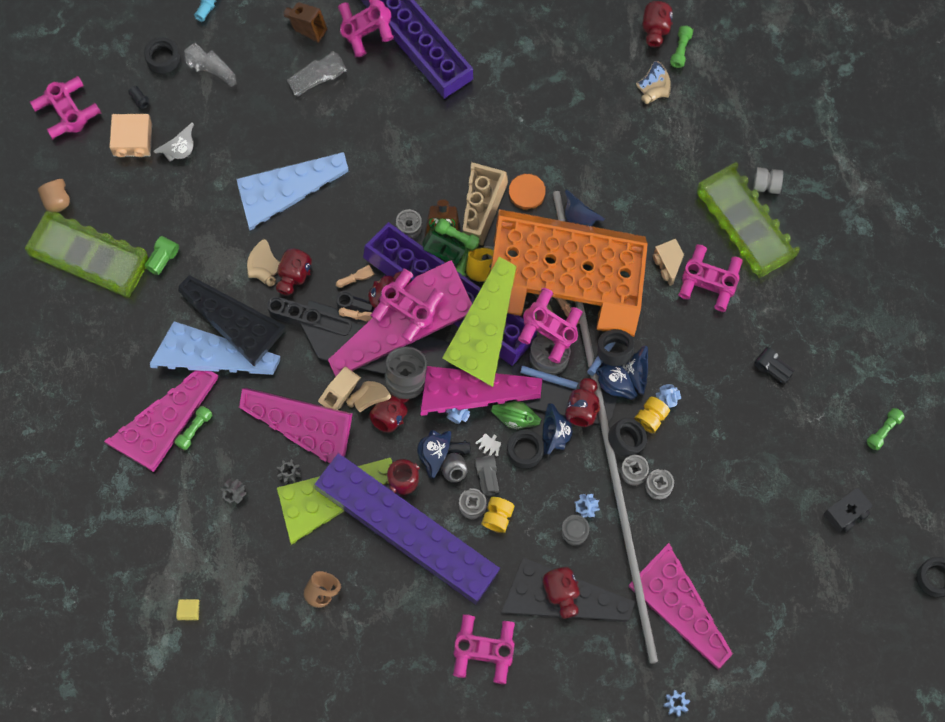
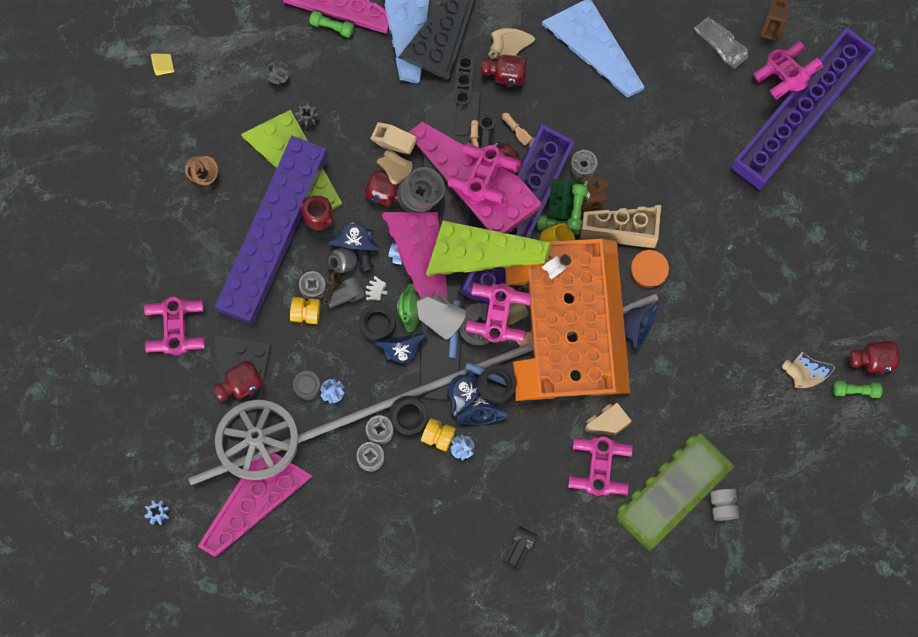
camera: 75 degrees right, 5 degrees up
dark pink wing [239,388,352,463] -> none
dark red piece [565,378,600,427] -> none
none -> light grey wheel [215,400,298,480]
none -> dark brown plate [323,269,341,304]
none -> light grey panel [416,294,466,340]
none -> white wheel [542,256,566,280]

